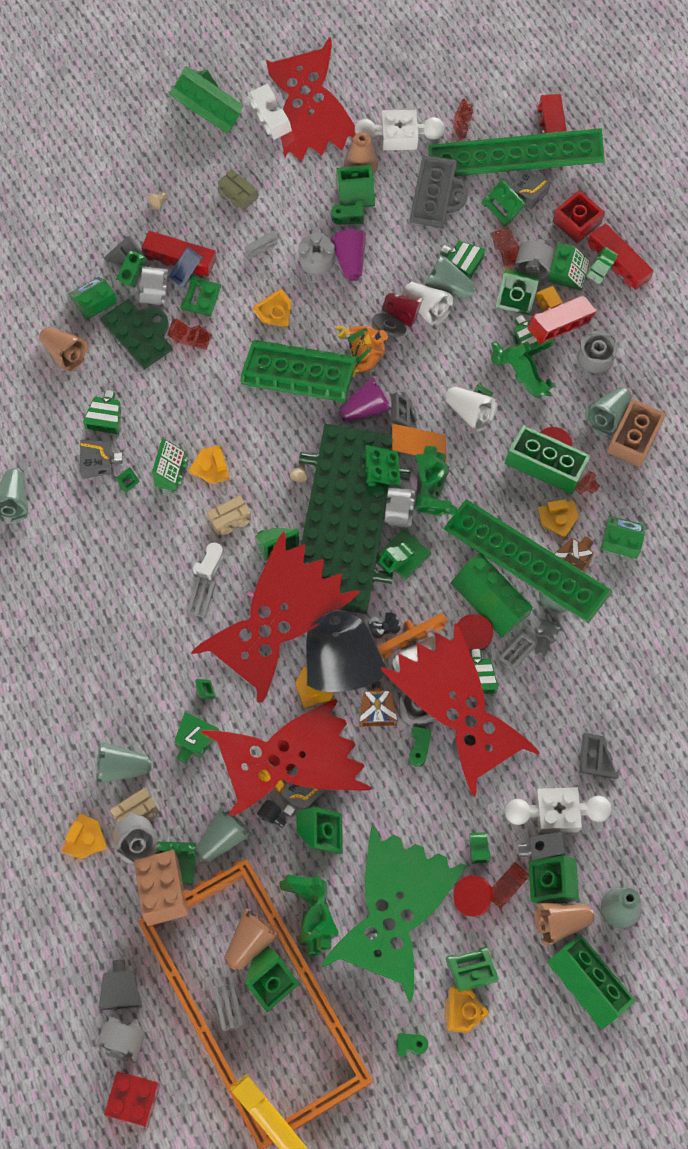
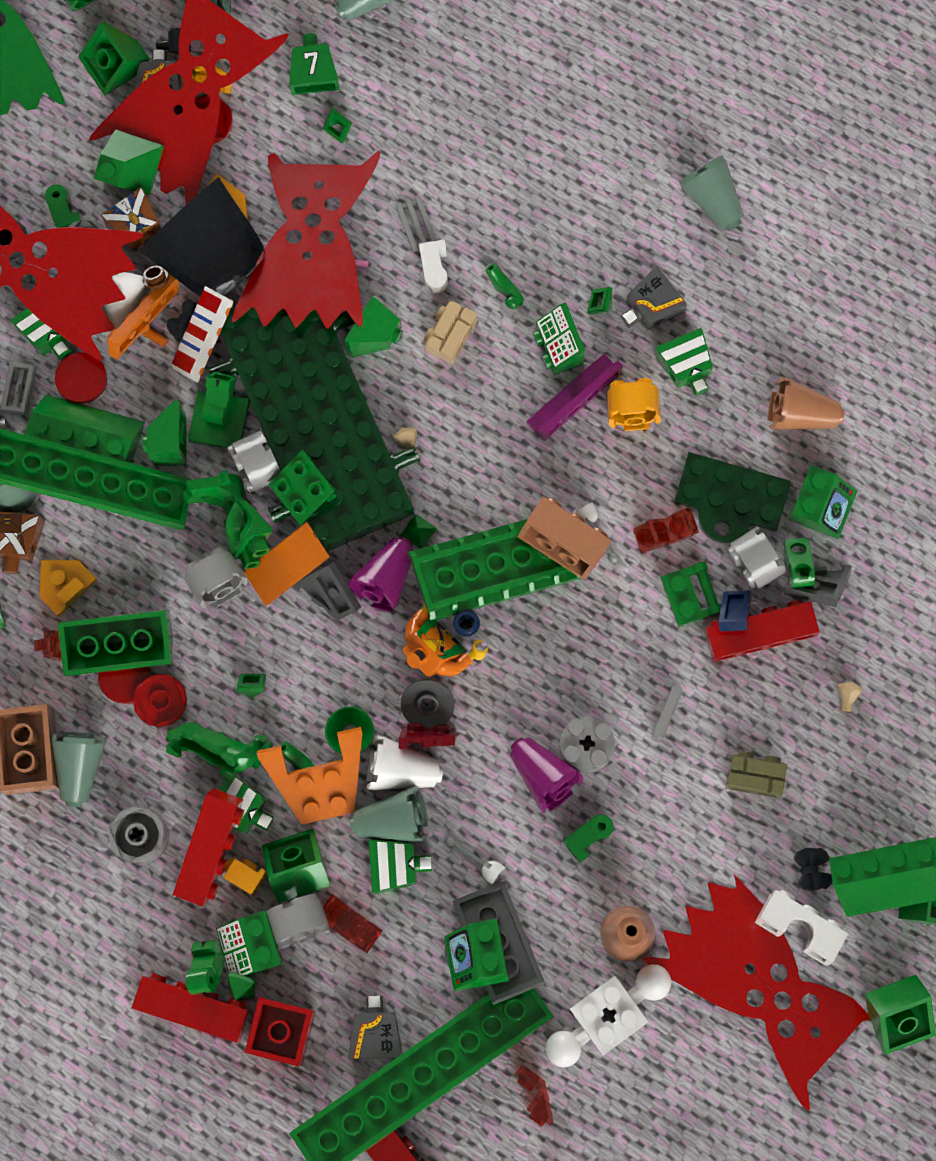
camera: 155 degrees right, 10 degrees up
light orange plate [188,445,230,484] -> none
light orange plate [252,288,292,328] -> none
green slope [336,165,375,207] -> none
white cone [445,387,498,431] -> none
green plate [481,180,526,227] -> none
none -> green slope [93,130,164,195]
none -> red tile [132,673,187,727]
none -> reddish brown plate [143,266,169,290]
none -> green slope [143,400,187,466]
none -> sticker [172,286,234,383]
none -> light grey brick [185,547,248,609]
none -> green slope [228,972,256,1001]
none -> orange wing [257,727,362,825]
none -> green arm [281,742,315,769]
none -> green piece [325,706,375,755]
none -> green slope [400,514,437,549]
none -> green slope [444,919,509,992]
none -> hinge [446,836,506,885]
none -> dark blue cone [453,610,480,637]
none -> green arm [485,263,524,310]
none -> nougat brick [517,496,612,581]
none -> magenta fence [527,354,623,442]
none -> white hinge [575,502,619,563]
none -> light orange brick [606,378,661,431]
none -> black piece [794,848,832,892]
none -> green slope [865,975,936,1055]

